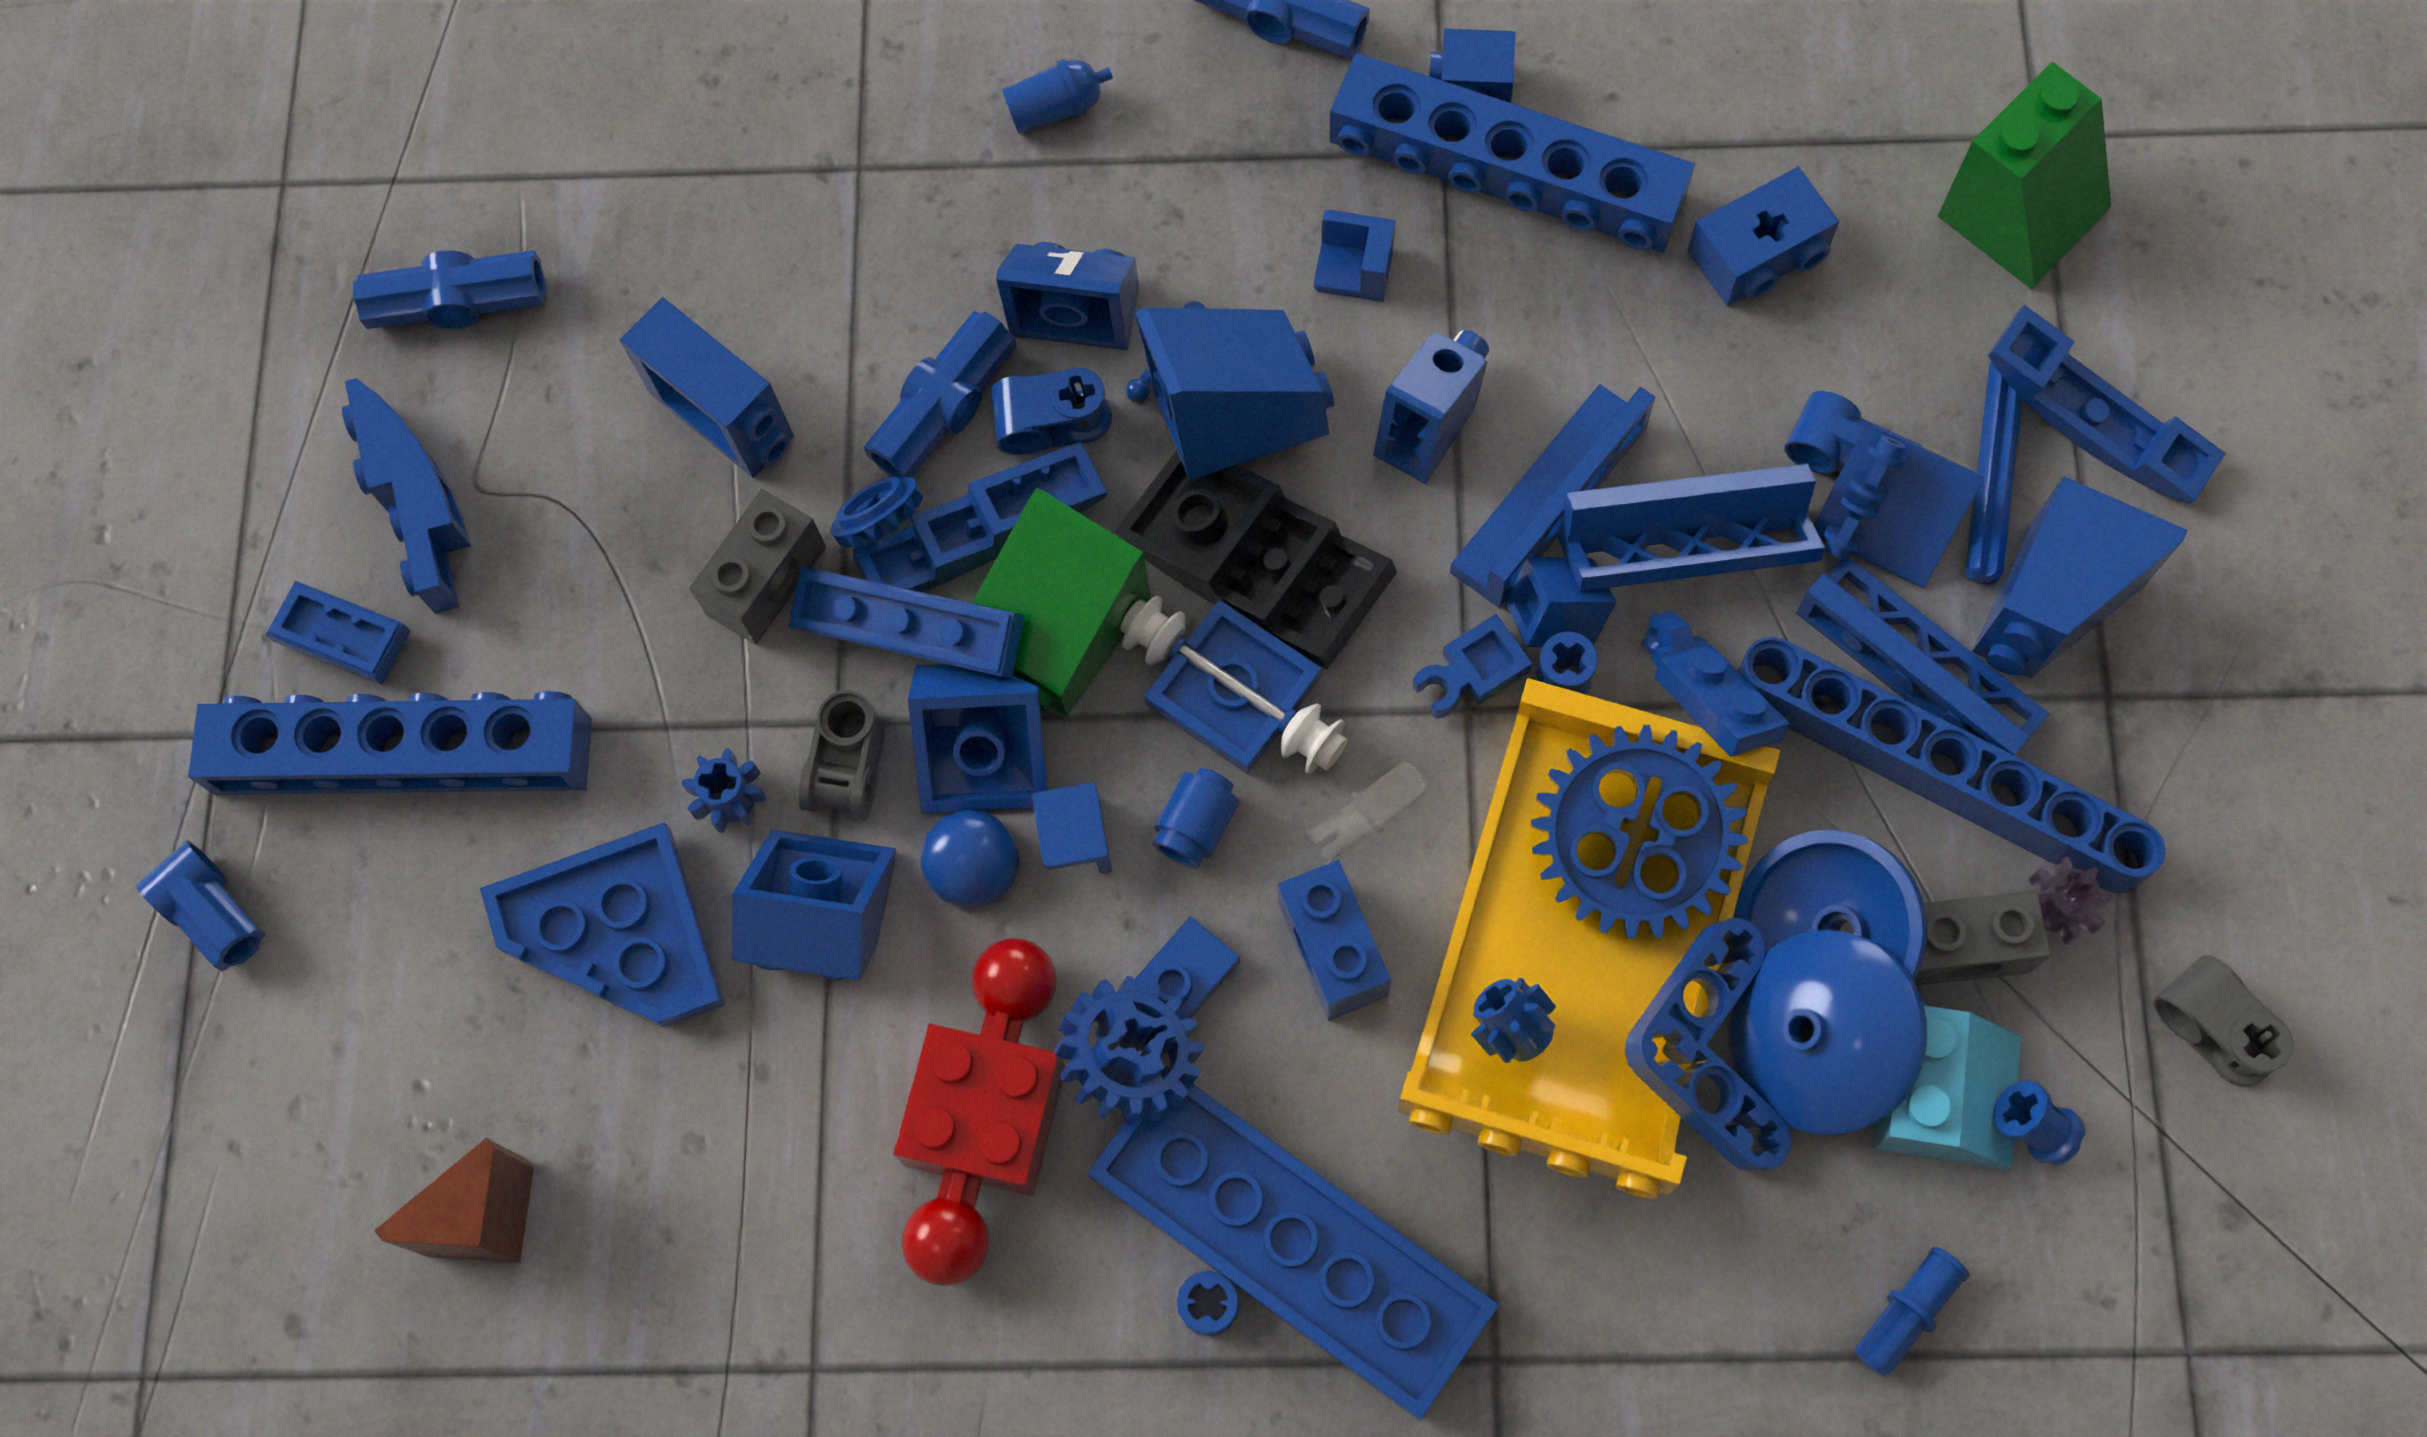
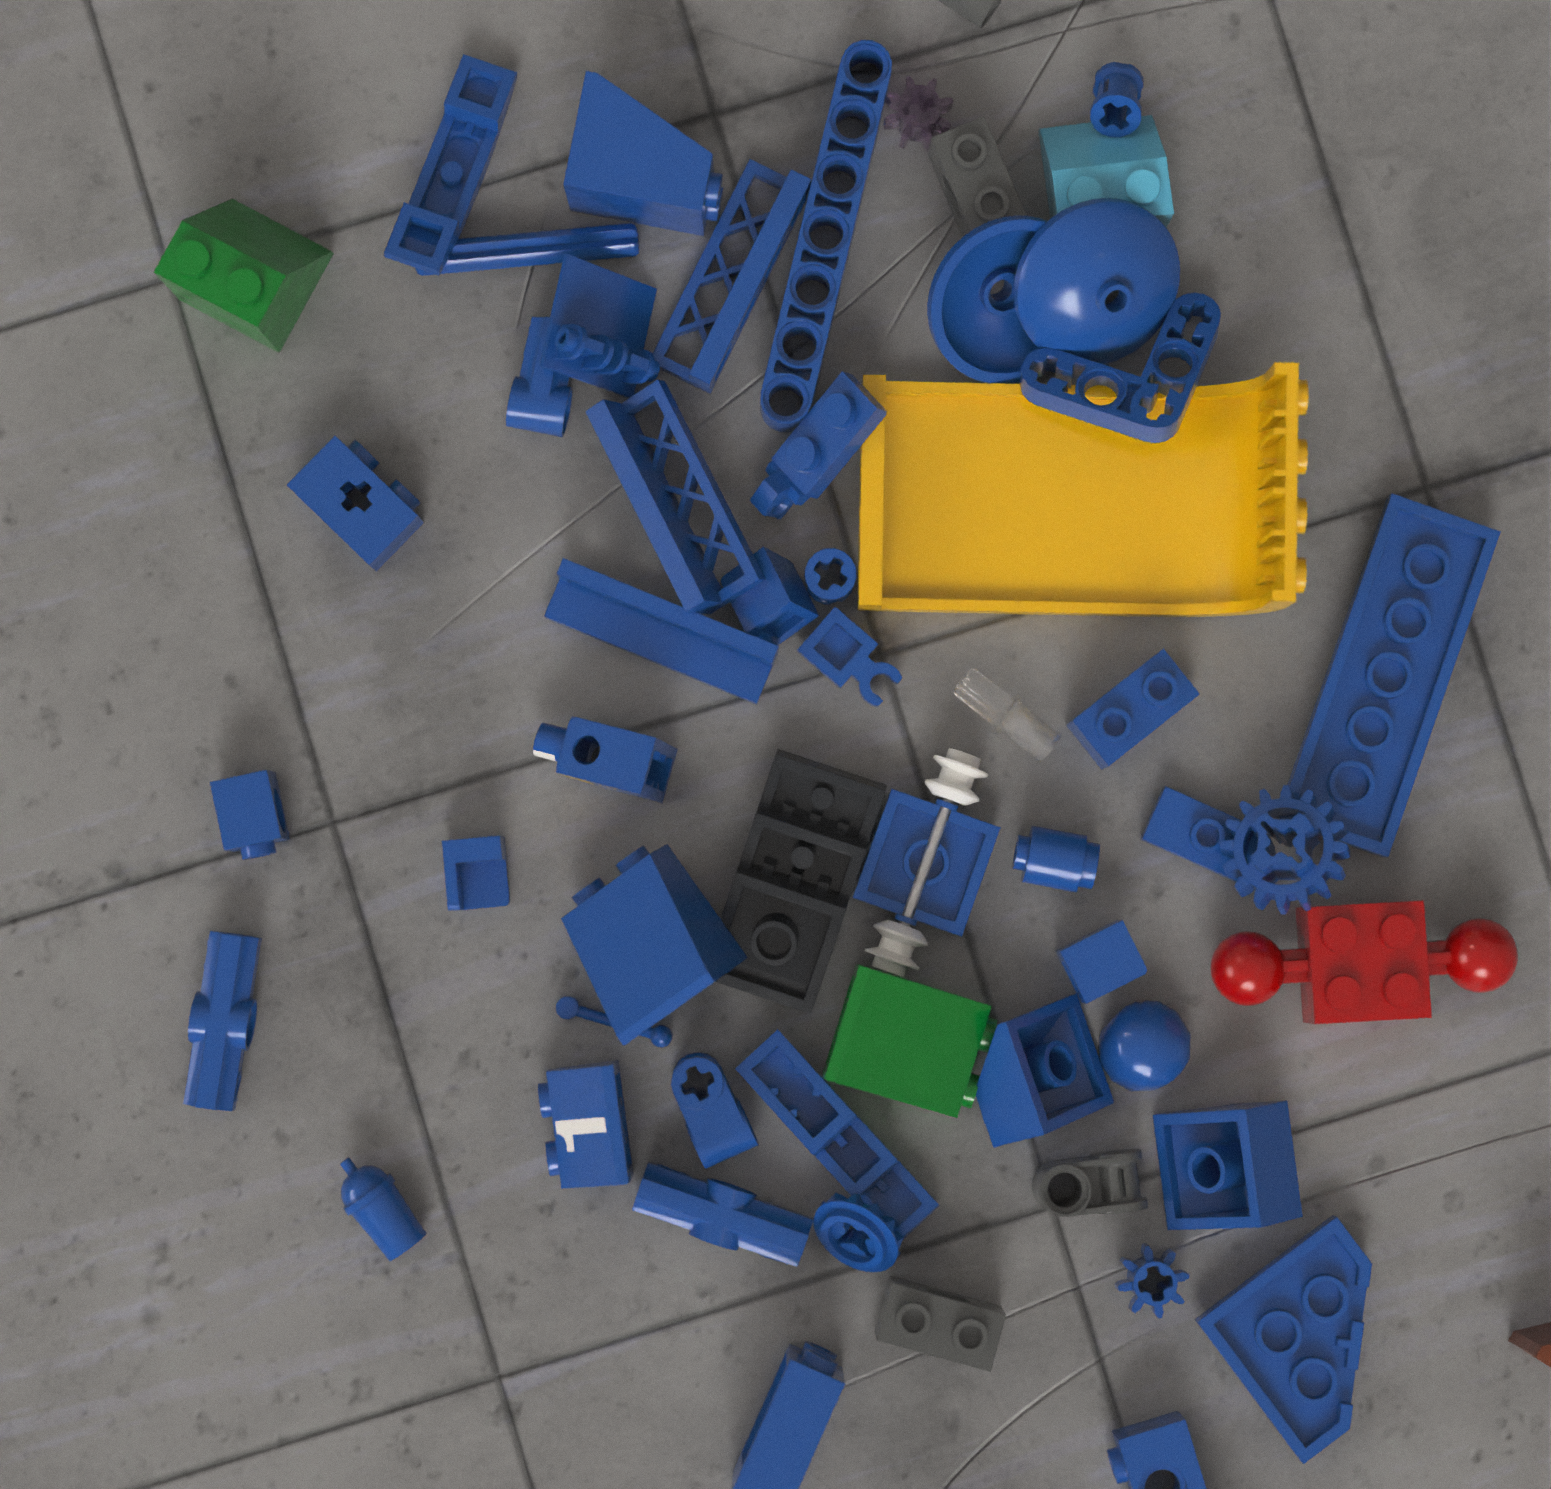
camera: 115 degrees left, 15 degrees up
blue tile [788,566,1025,678] -> none
blue bush [1177,1271,1239,1336] -> none
blue brick [1330,53,1695,253] -> none
blue gear [1471,978,1557,1063] -> none
blue gear [1530,725,1748,939] -> none
blue axle [1855,1247,1970,1376] -> none

